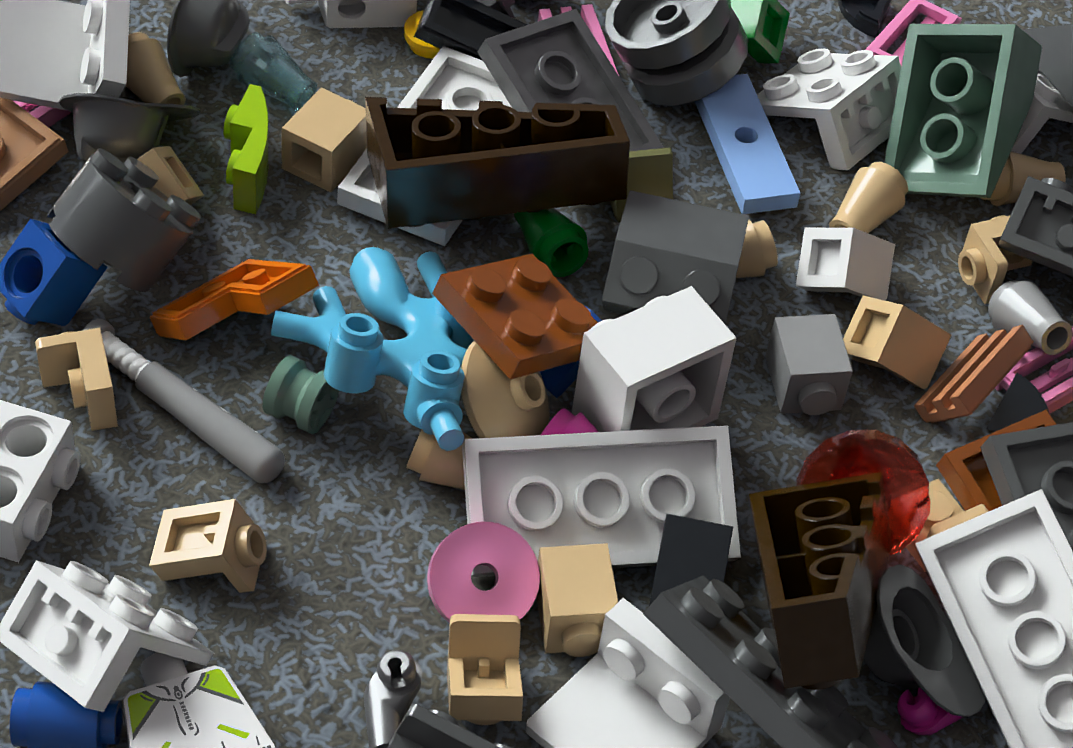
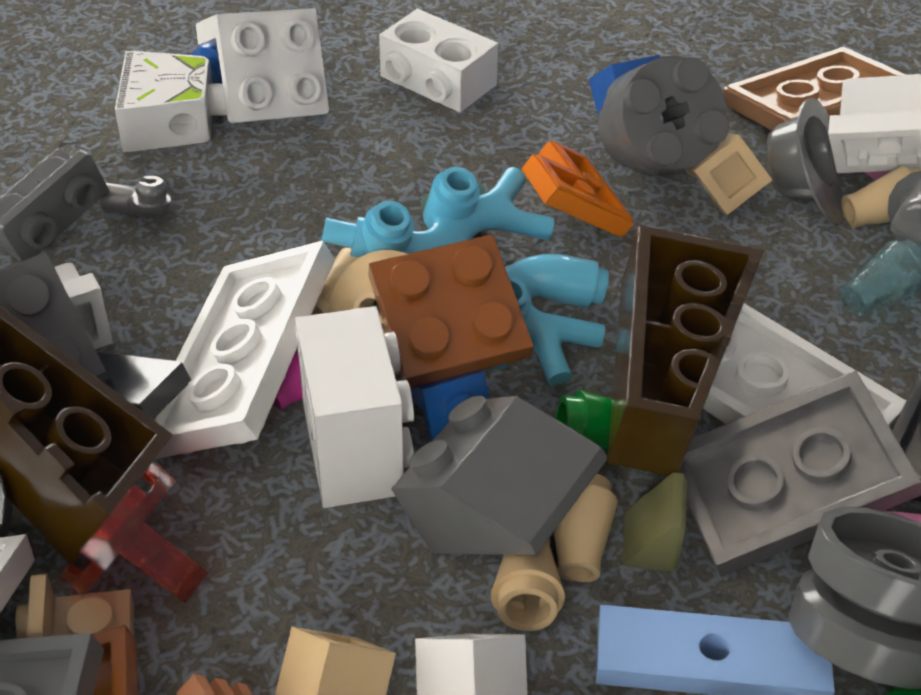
camera: 115 degrees right, 5 degrees down
tan bracket [35,328,118,431] -> none
light grey piece [82,318,285,483] -> none
tan bracket [149,499,267,593] -> none
lime slope [223,84,269,214] -> none
tan brick [282,87,367,192] -> none
bright pink piece [427,522,540,623] -> none
tan bracket [447,614,523,725] -> none
tan brick [536,543,618,657] -> none
light grey brick [765,314,853,415] -> none

